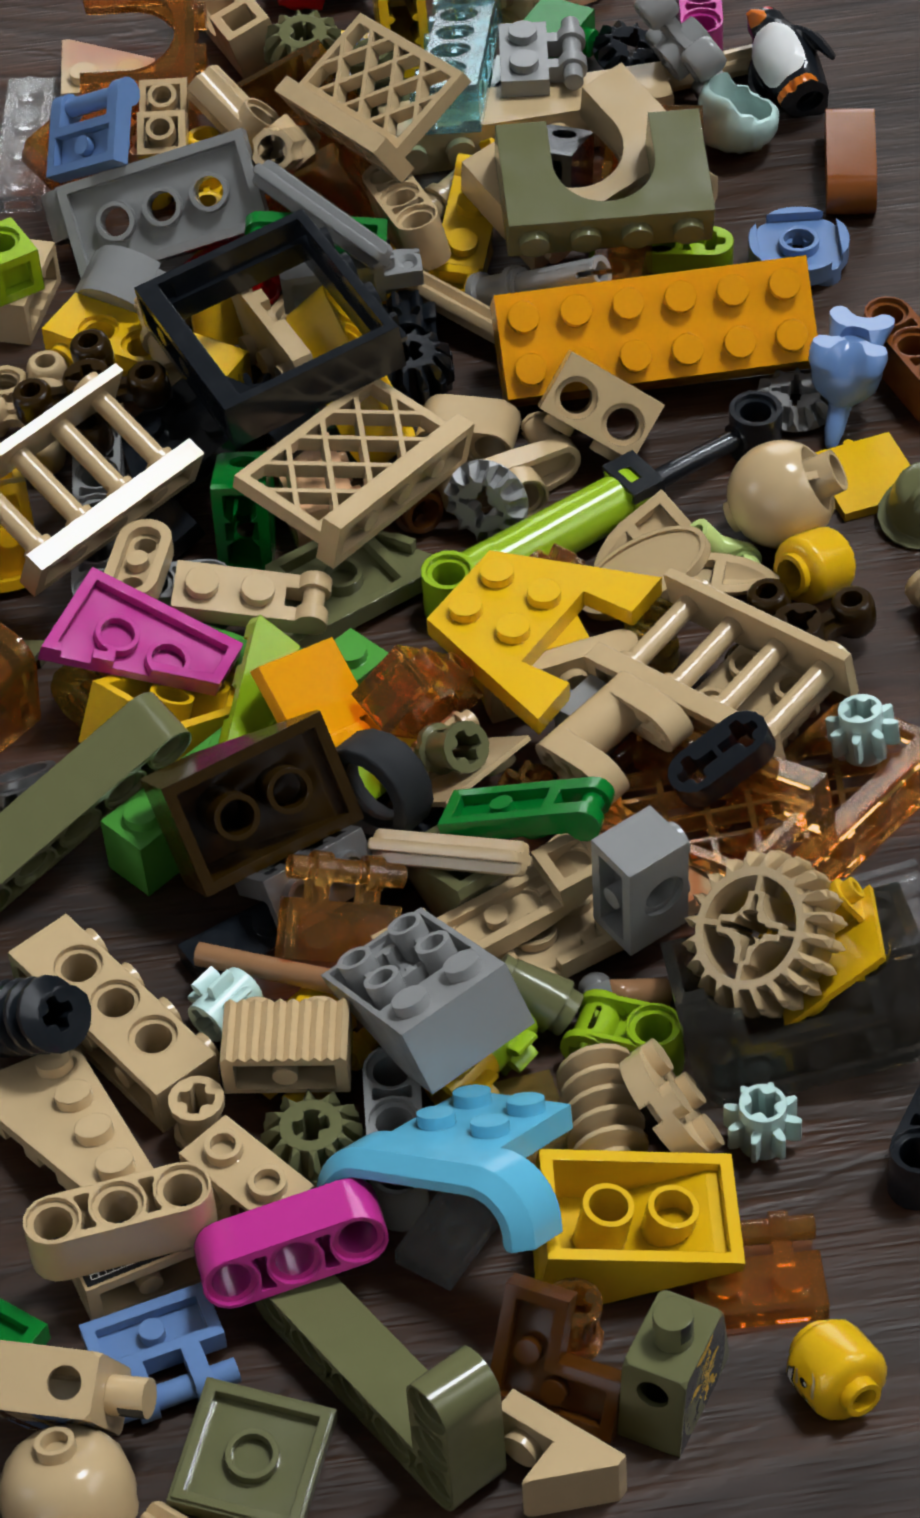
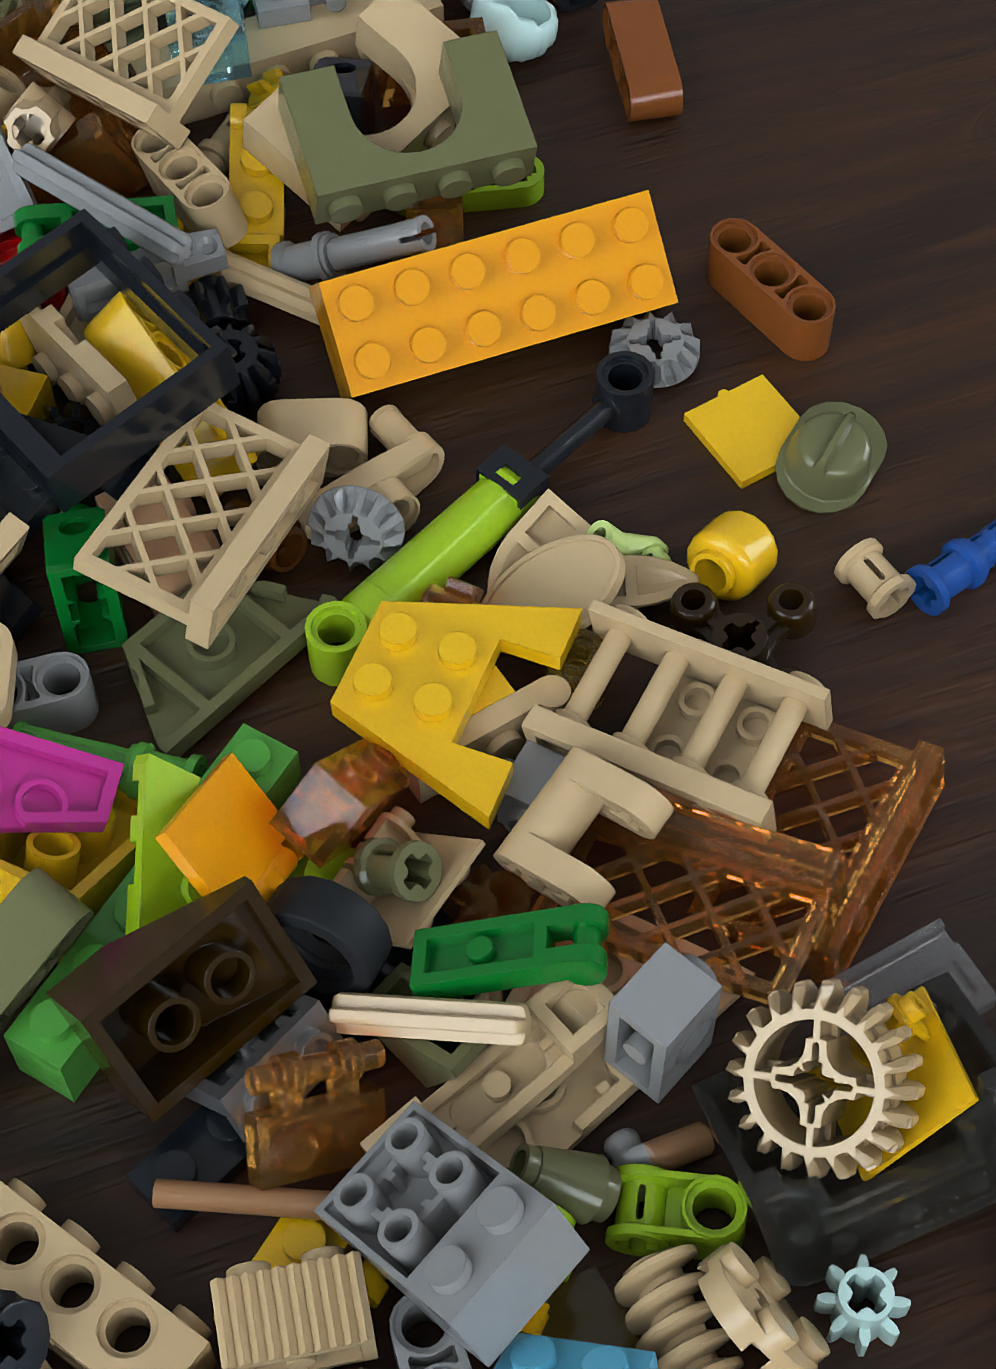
camera: 15 degrees left, 10 degrees up
tan plate [170,560,333,635] -> none
light aqua gear [187,966,263,1042] -> none
tan brick [538,350,665,461] -> none
black beam [668,710,776,808] -> none
tan brick [723,440,848,550] -> none
medium blue plate [748,206,850,286] -> none
medium blue animal [808,306,895,449] -> none
light aqua gear [825,694,900,767] -> none

